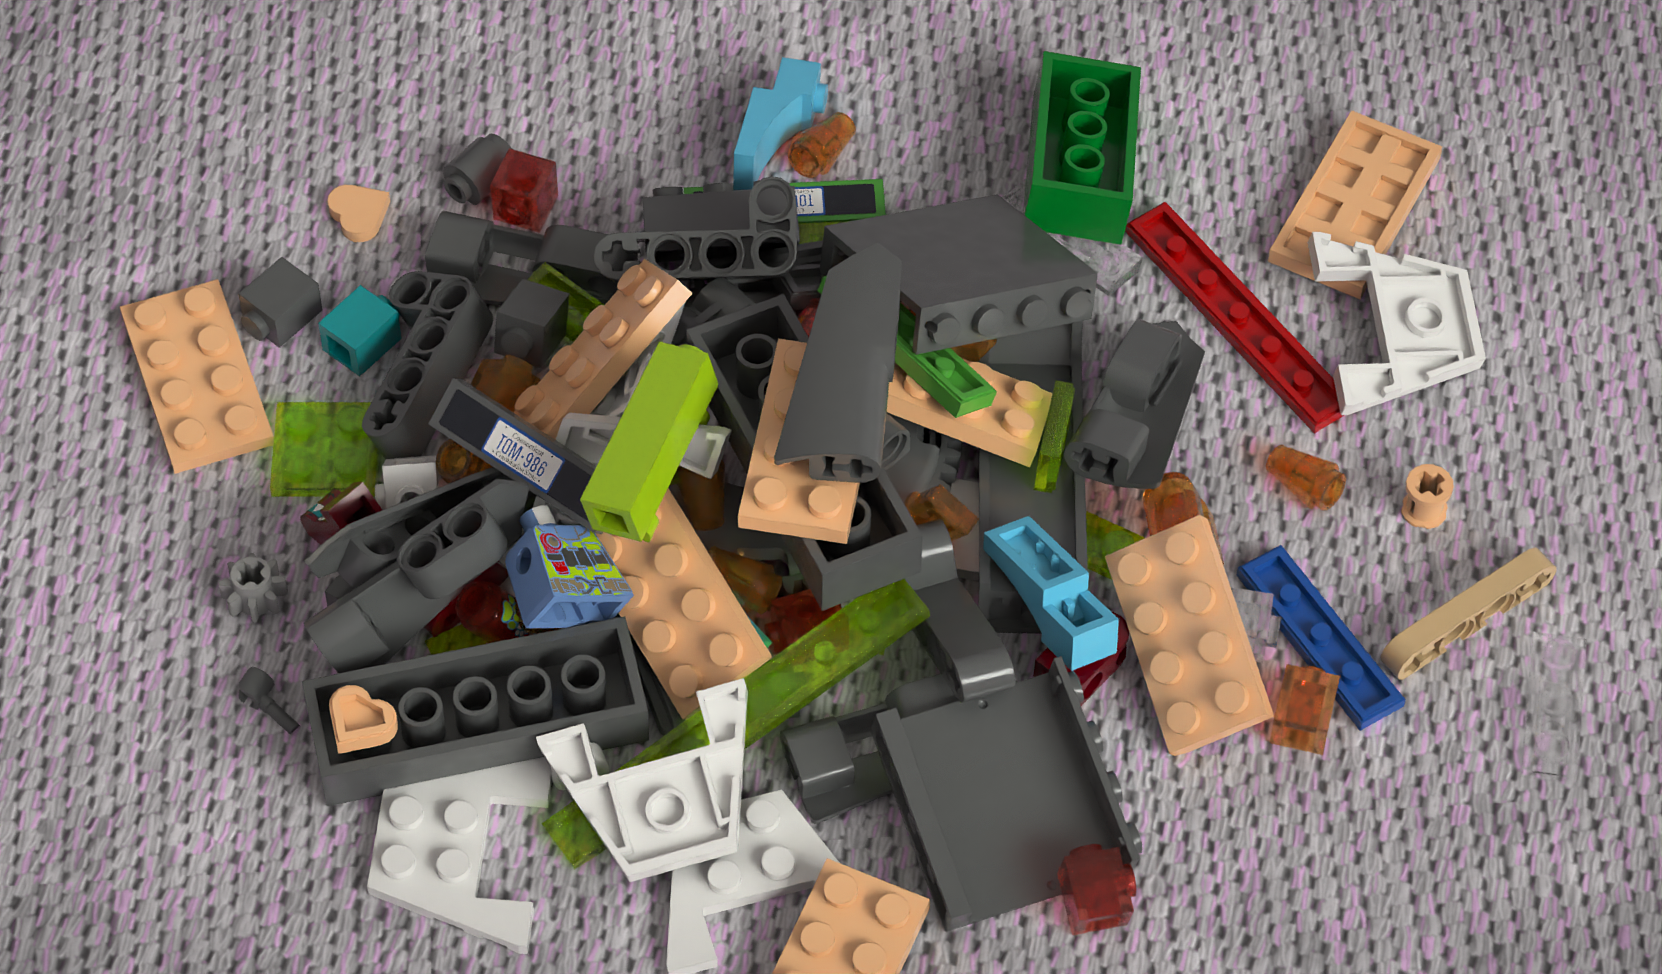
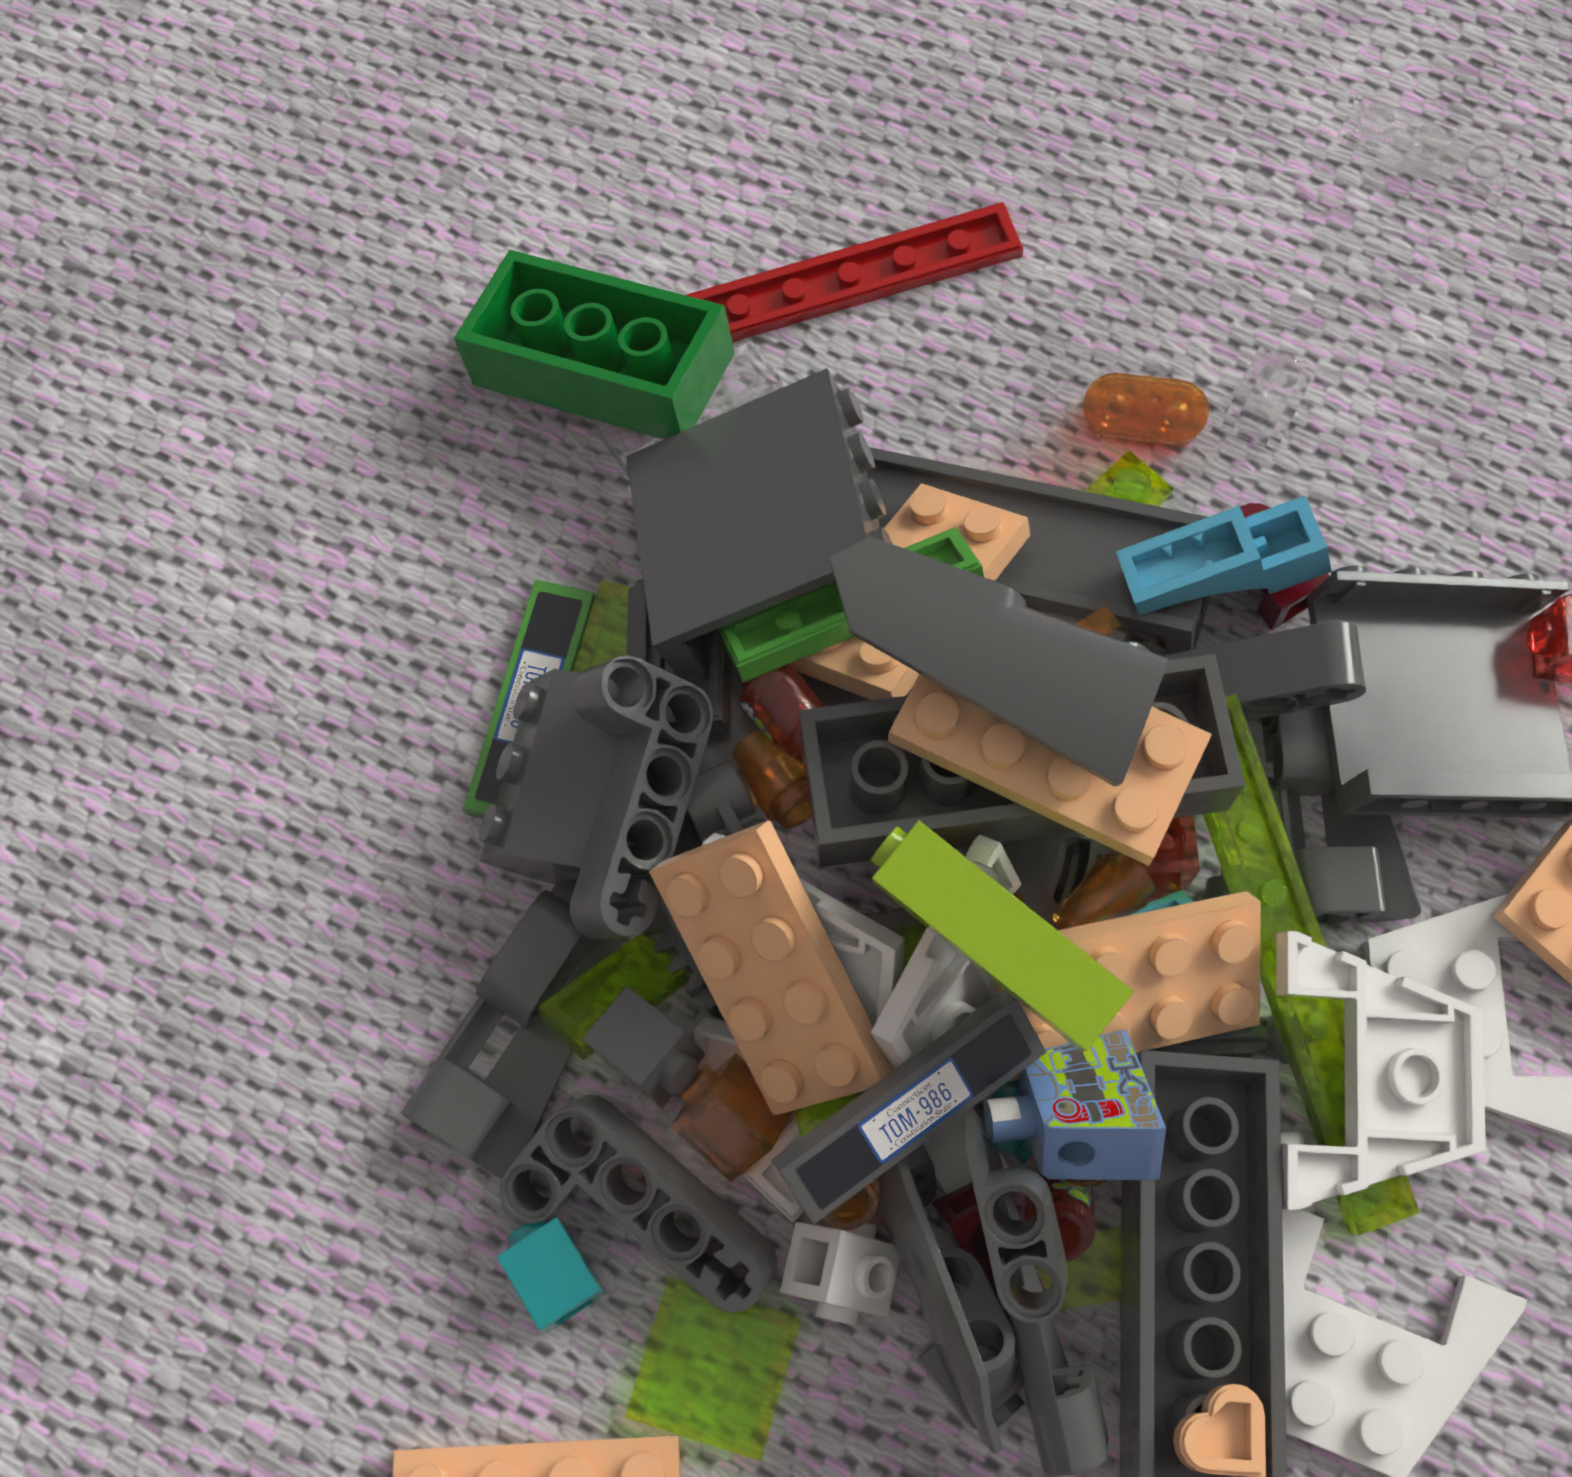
camera: 70 degrees left, 15 degrees up
dark grey brick [238,257,323,348] -> none
dark red leg [300,482,382,545] -> none
light nougat tile [327,184,391,242] -> none
dark grey brick [443,134,517,205] -> none
clear red brick [490,148,558,233] -> none
medium azure slope [733,57,828,190] -> none
clear orange cone [787,112,856,178] -> none
clear neon green tile [1034,380,1075,493] -> none
dark grey panel [1064,319,1205,489] -> none
light nougat plate [1105,515,1274,756] -> none
blue tile [1236,545,1406,731] -> none
clear orange cone [1266,444,1346,511] -> none
light nougat plate [1268,110,1443,299] -> none
clear orange brick [1270,664,1340,755] -> none
white wing [1307,232,1486,415] -> none
tan beam [1380,547,1556,680] -> none
light nougat bush [1401,464,1454,529] -> none

